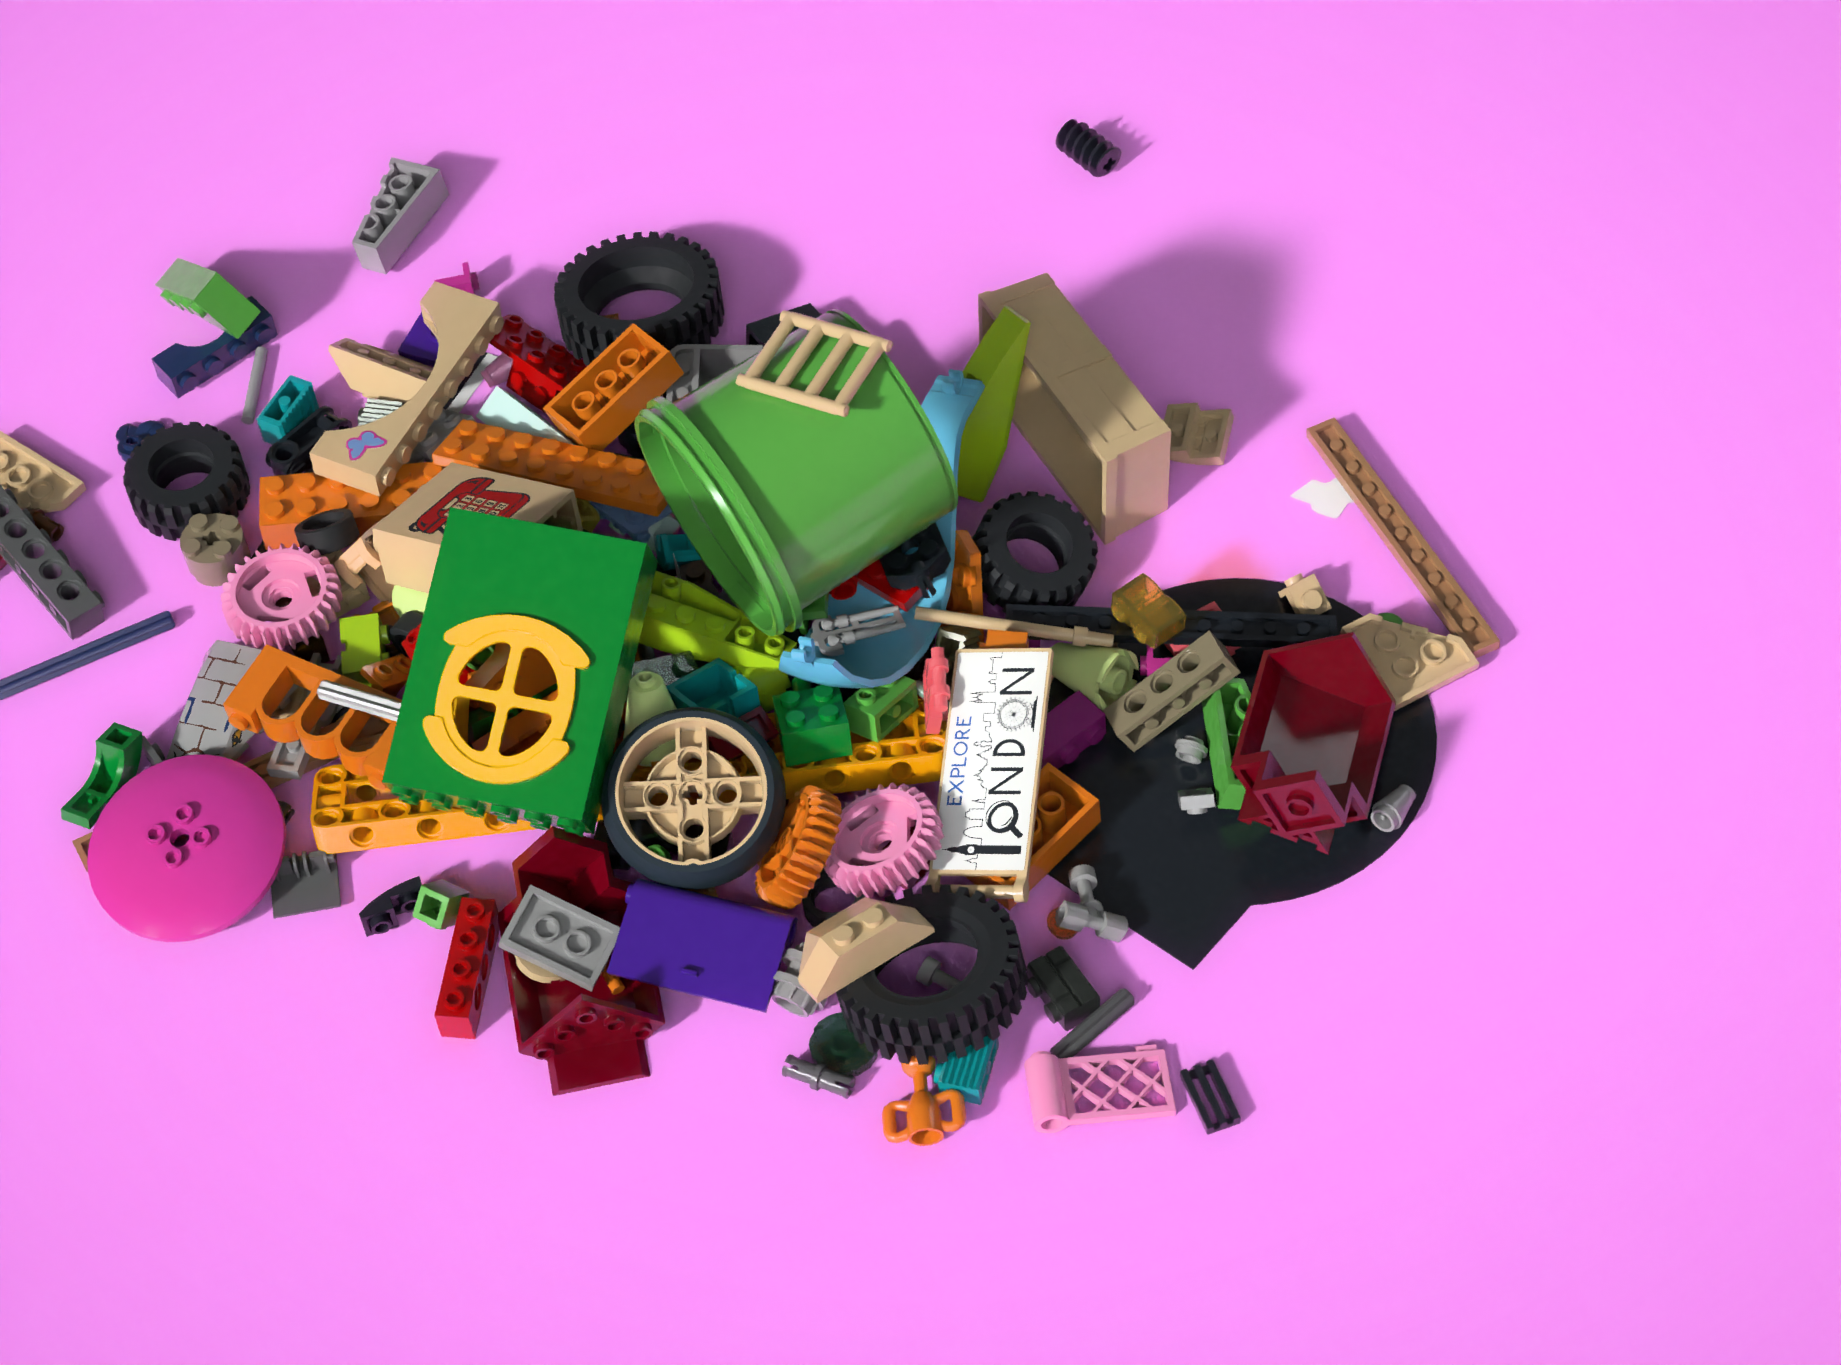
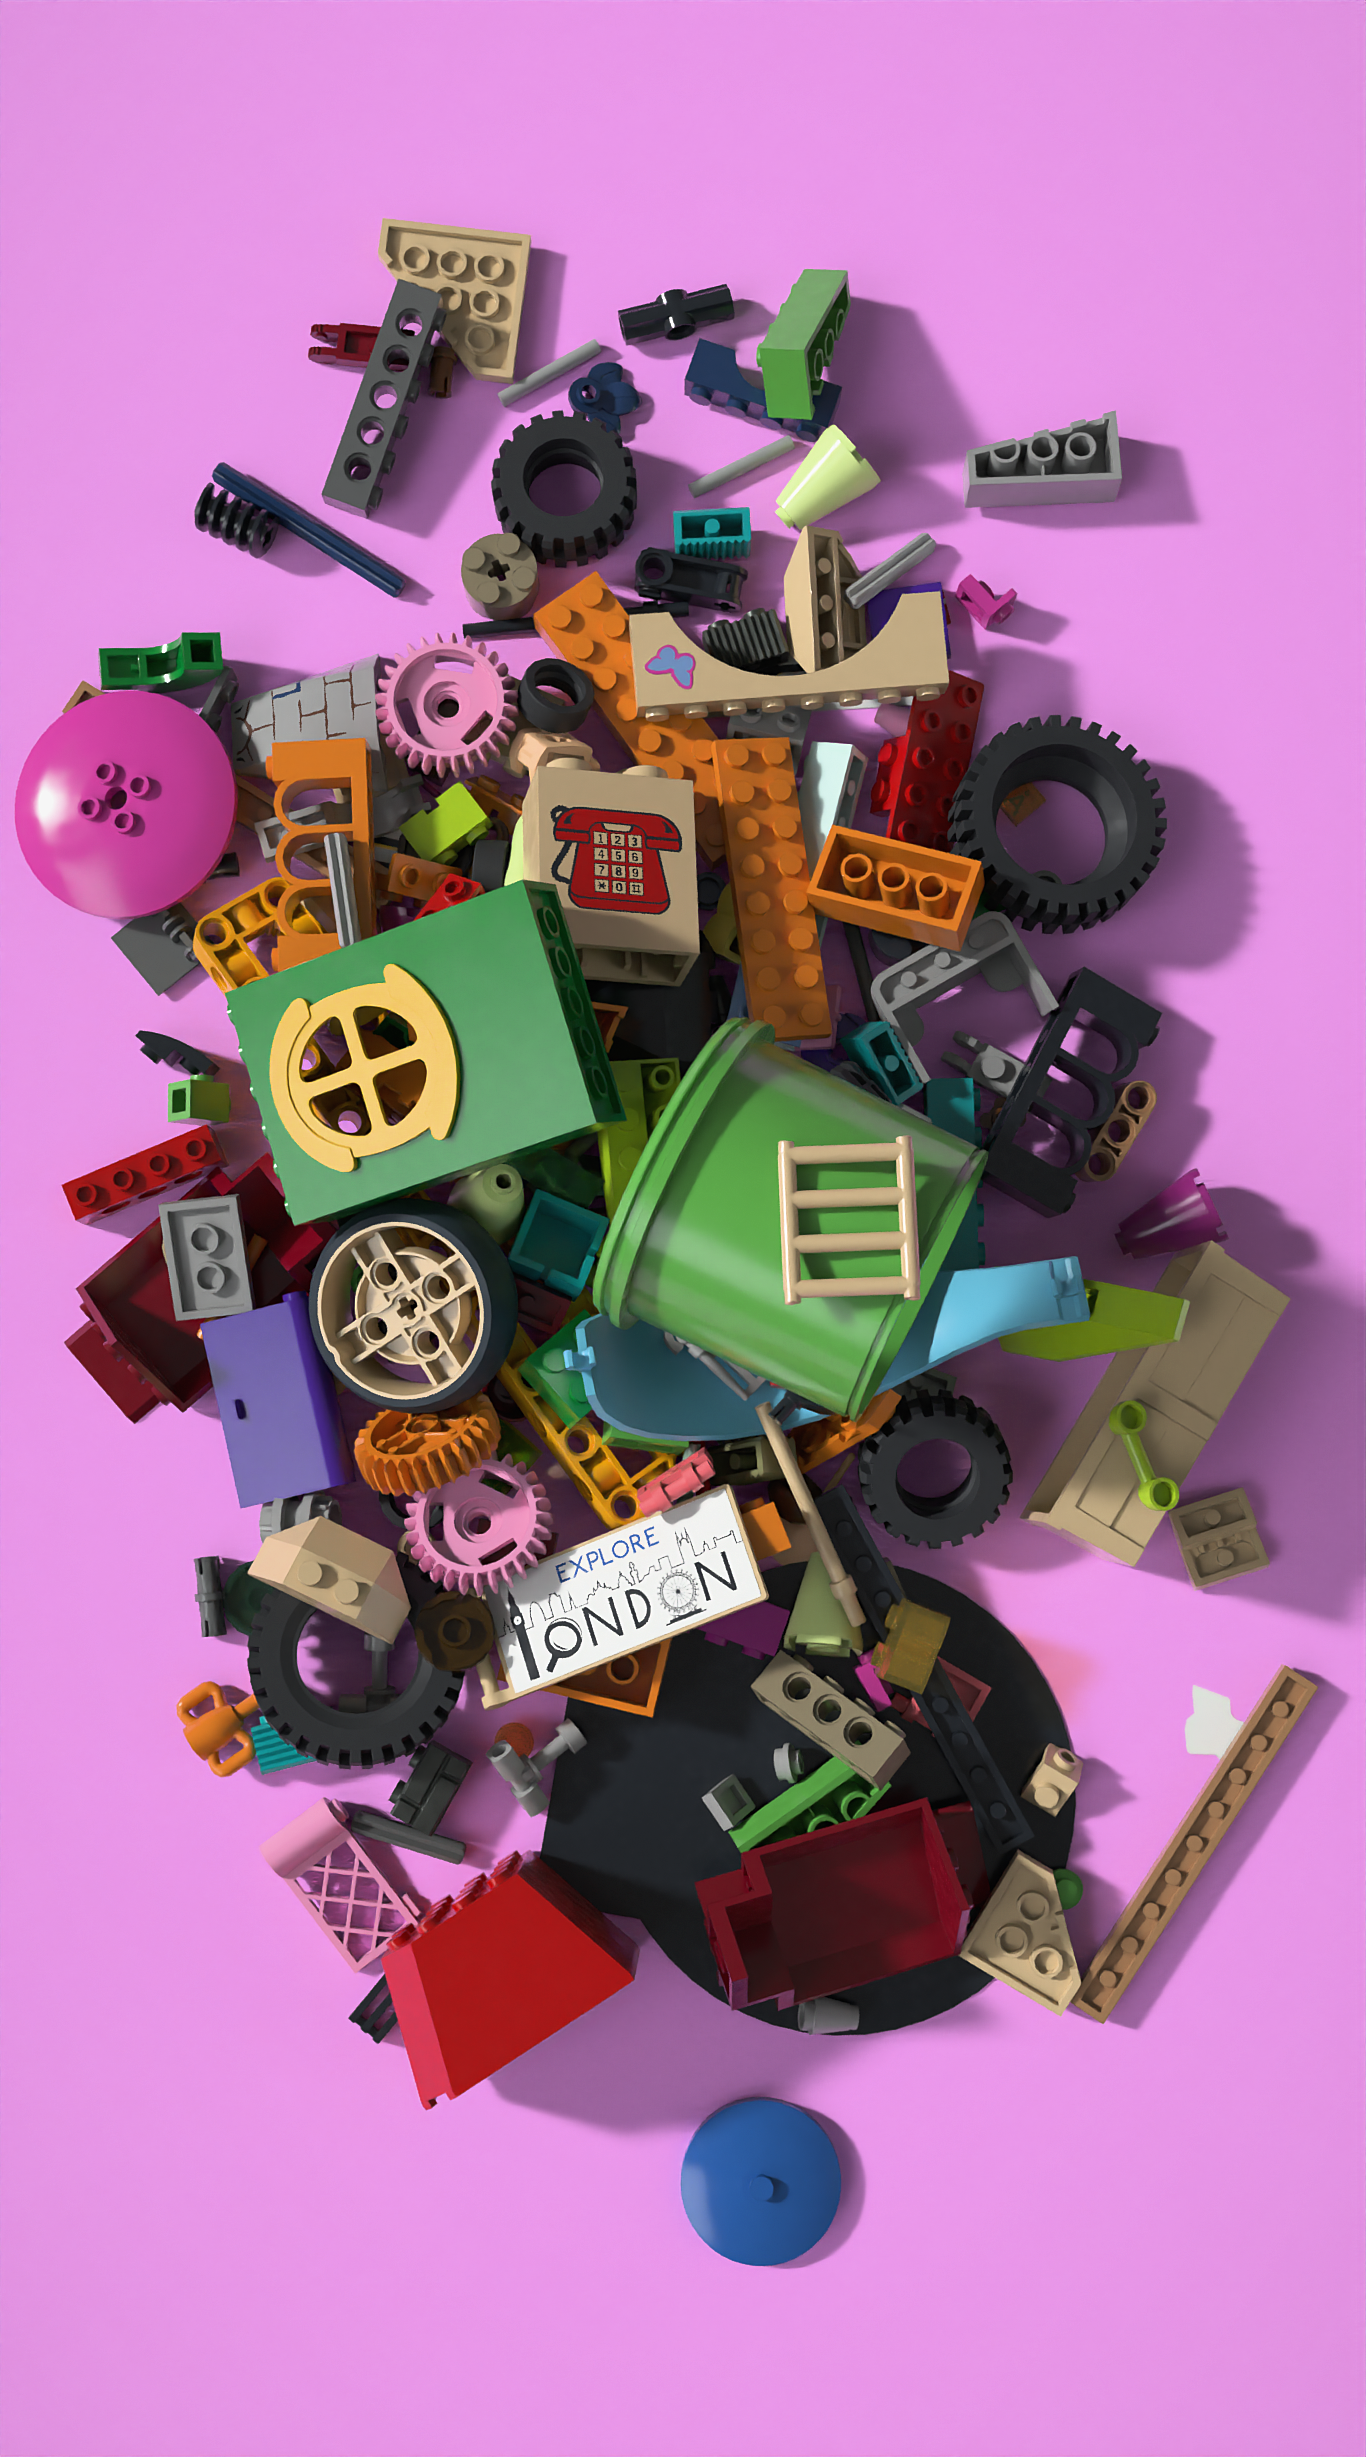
camera: 55 degrees right, 30 degrees up
none -> black piece [194,482,279,559]
none -> red windscreen [381,1849,640,2111]
none -> dark brown tile [414,1590,495,1673]
none -> light grey bar [497,338,602,407]
none -> black piece [618,284,735,346]
none -> blue dish [680,2097,841,2266]
none -> yellowish green cone [775,424,881,530]
none -> light grey axle [843,533,936,609]
none -> lime bar [1109,1400,1179,1511]
none -> magenta cone [1114,1168,1229,1259]

